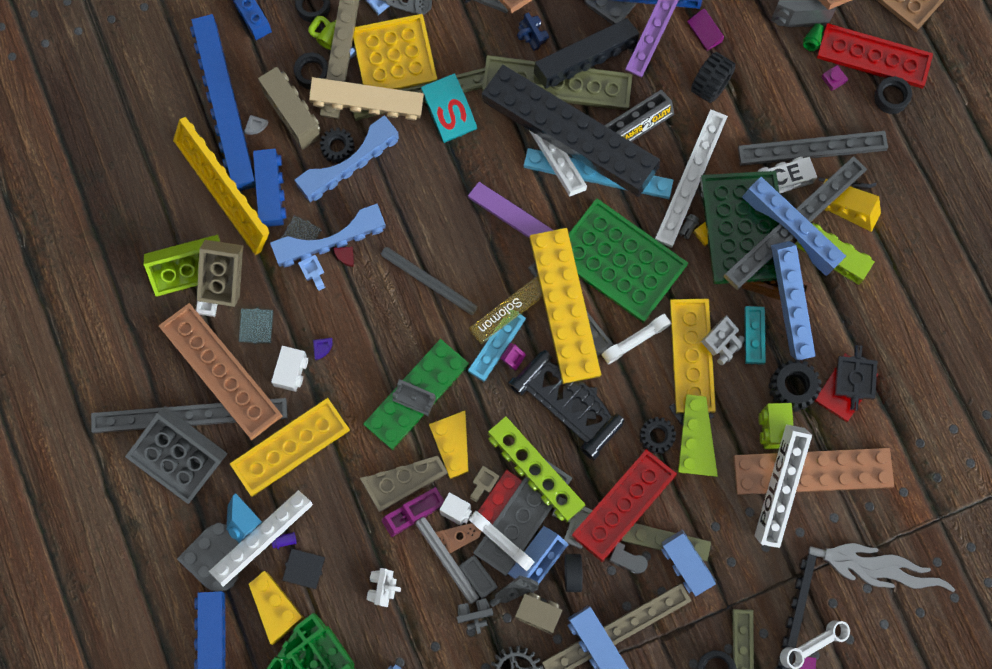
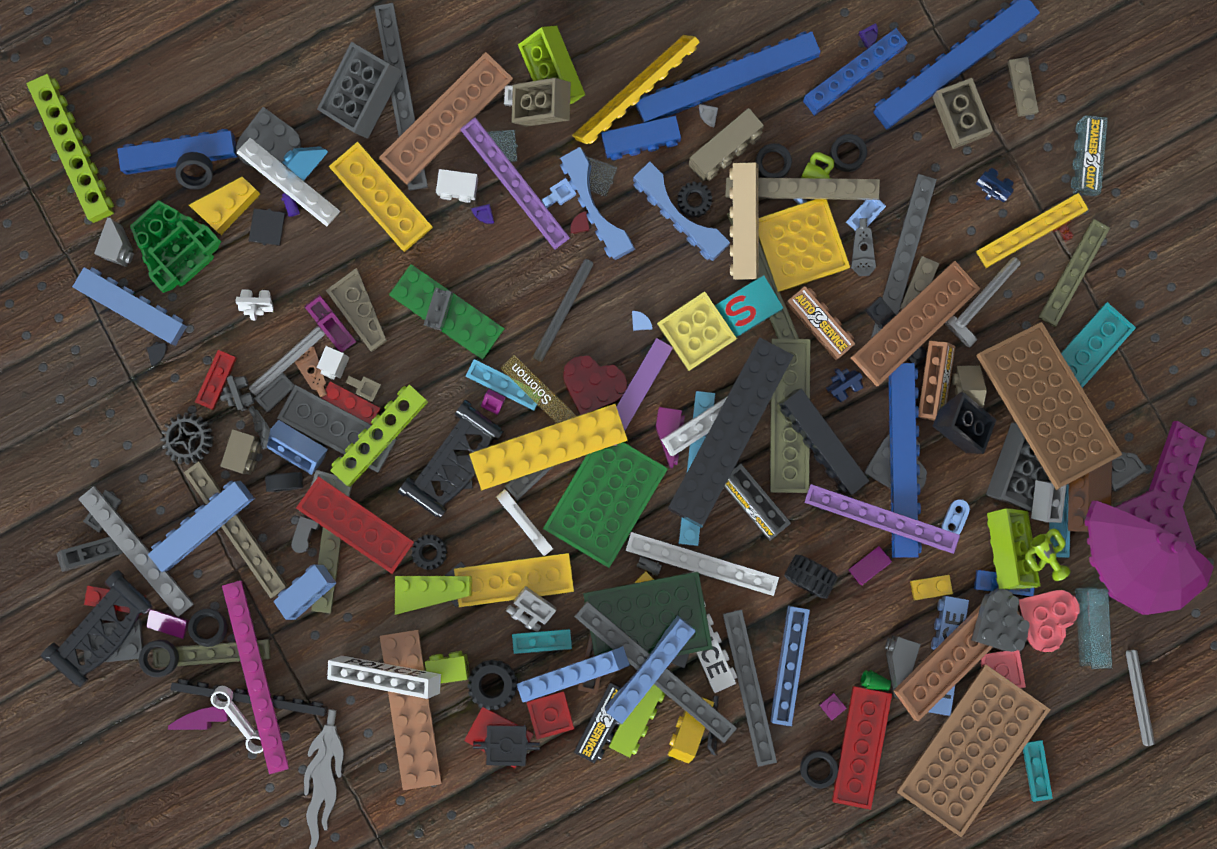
camera: 85 degrees right, 10 degrees up
yellow wing [429,411,468,479] -> none
white piece [468,511,534,571] -> none
none -> black tyre [176,152,213,189]
none -> red plate [195,350,237,410]
none -> dark pink plate [222,581,289,775]
none -> medium lavender tile [460,118,570,250]
none -> red plate [527,691,574,740]
none -> dark red plate [563,356,627,416]
none -> brick [574,681,622,764]
none -> light blue tile [632,311,652,331]
none -> magenta slope [656,407,685,468]
none -> light yellow plate [657,292,737,371]
none -> medium blue brick [770,606,810,726]
none -> brick [786,286,855,361]

